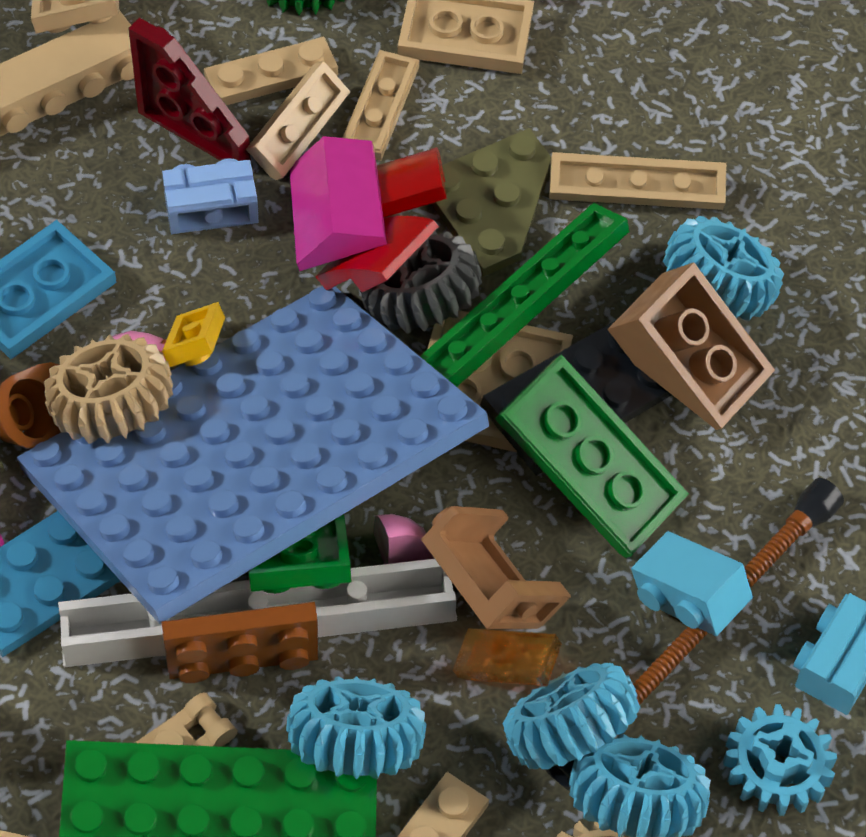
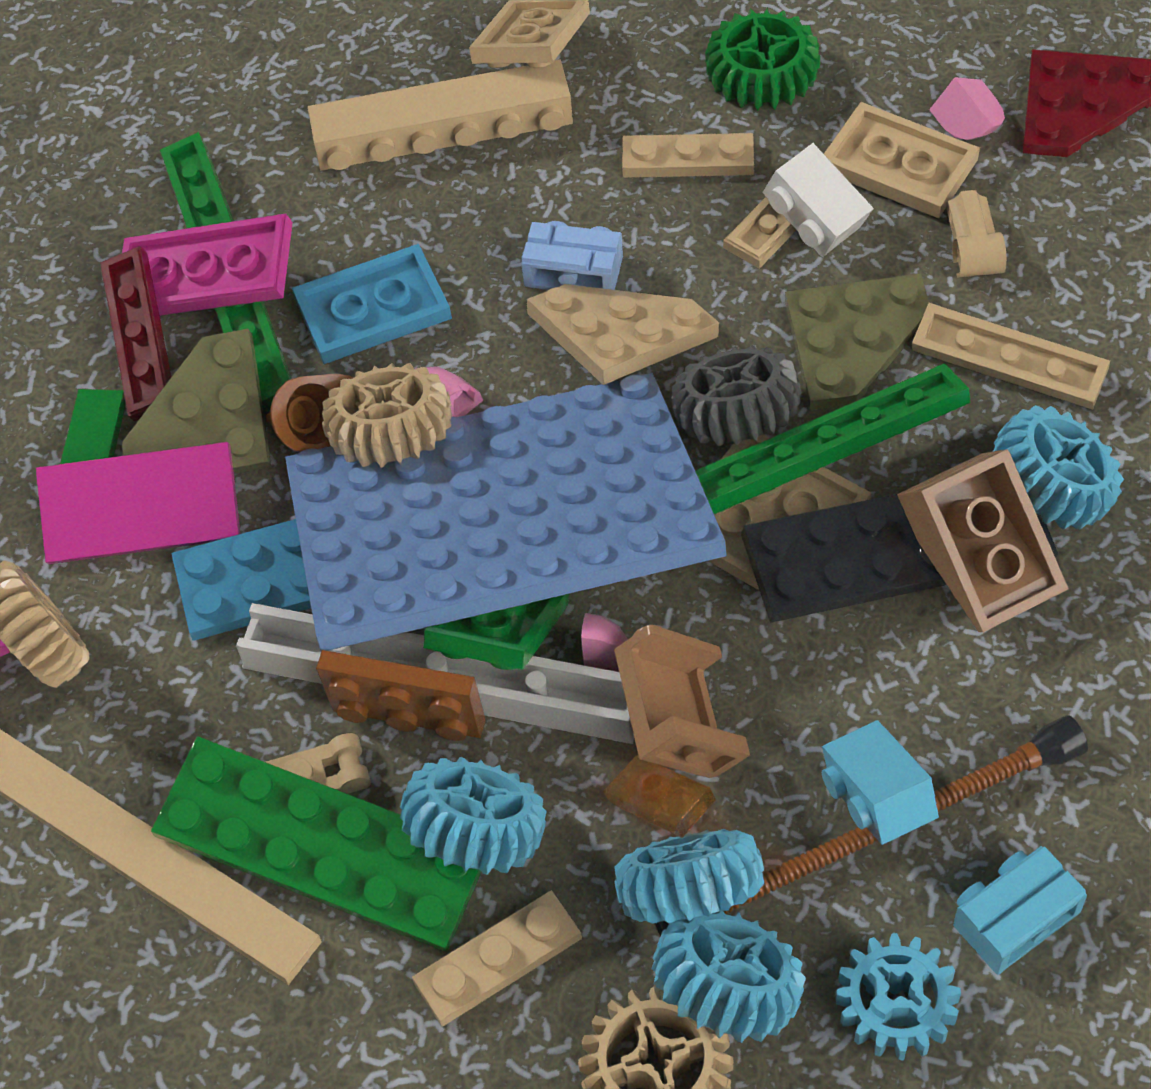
camera: 30 degrees right, 0 degrees up
dark red plate [128,17,251,161] -> none
yellow plate [162,302,225,367] -> none
tan plate [246,60,350,180] -> none
dark pink slope [290,136,387,271] -> none
red slope [315,216,439,292] -> none
red slope [377,147,447,218] -> none
green tile [495,354,689,558] -> none
none -> tan plate [527,284,719,385]
none -> white brick [762,143,874,257]
none -> tan piece [947,190,1006,278]

